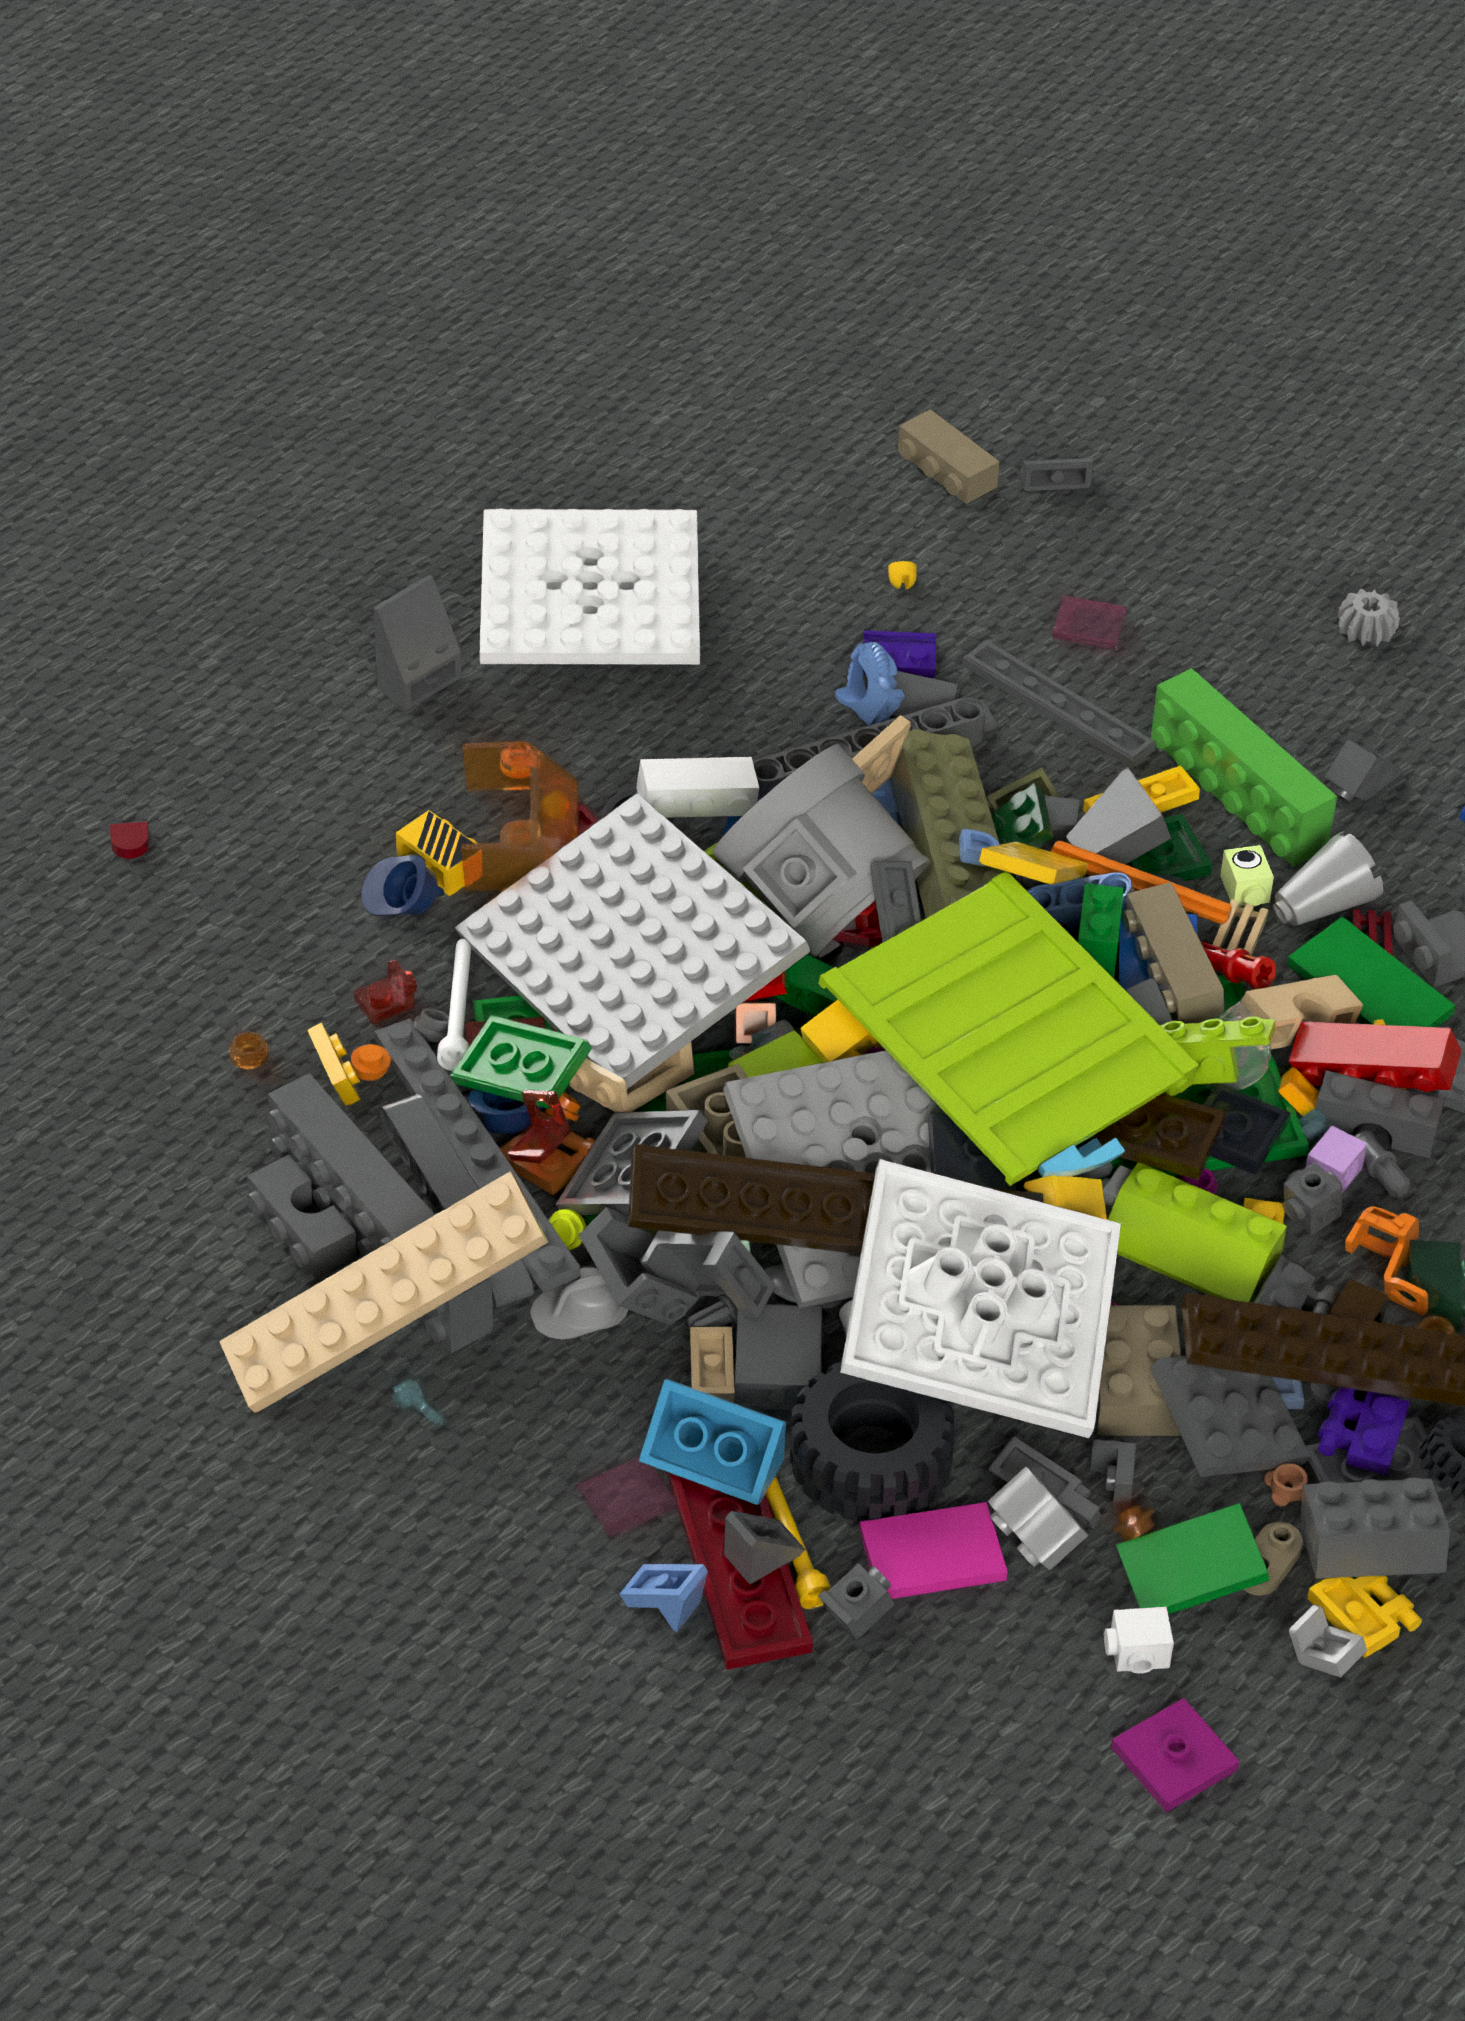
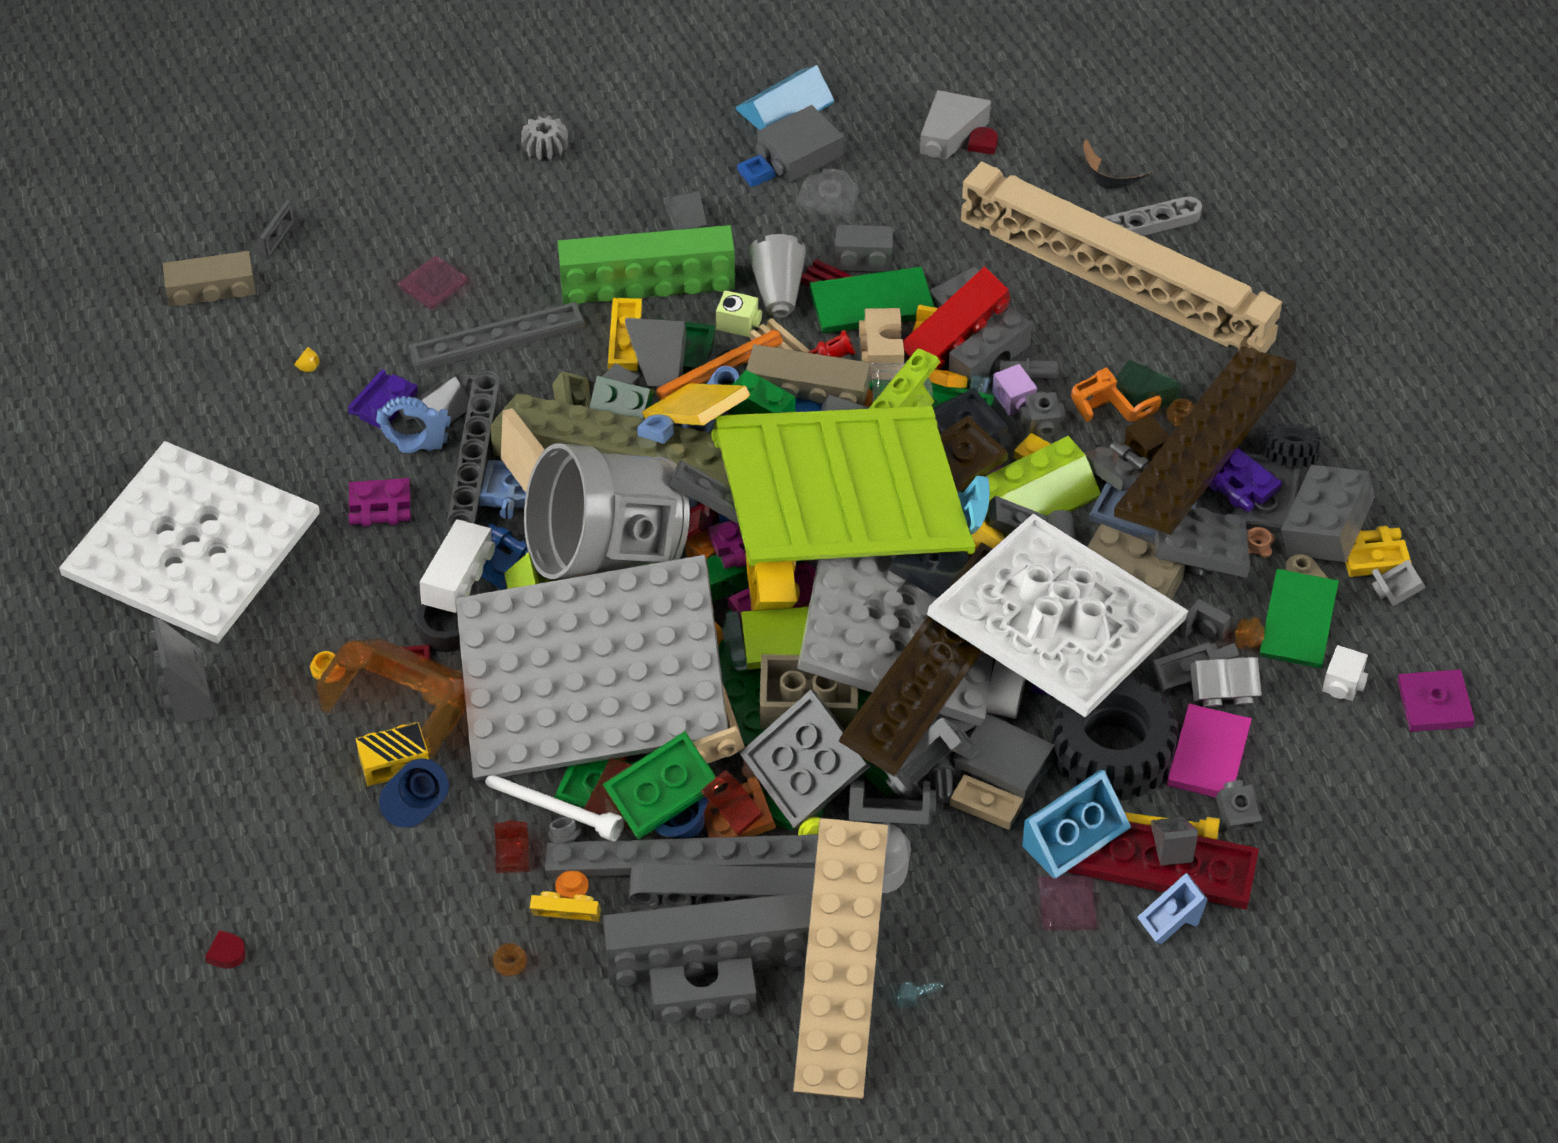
camera: 60 degrees left, 5 degrees up
none -> magenta plate [349,478,411,527]
none -> dark grey plate [989,496,1076,540]

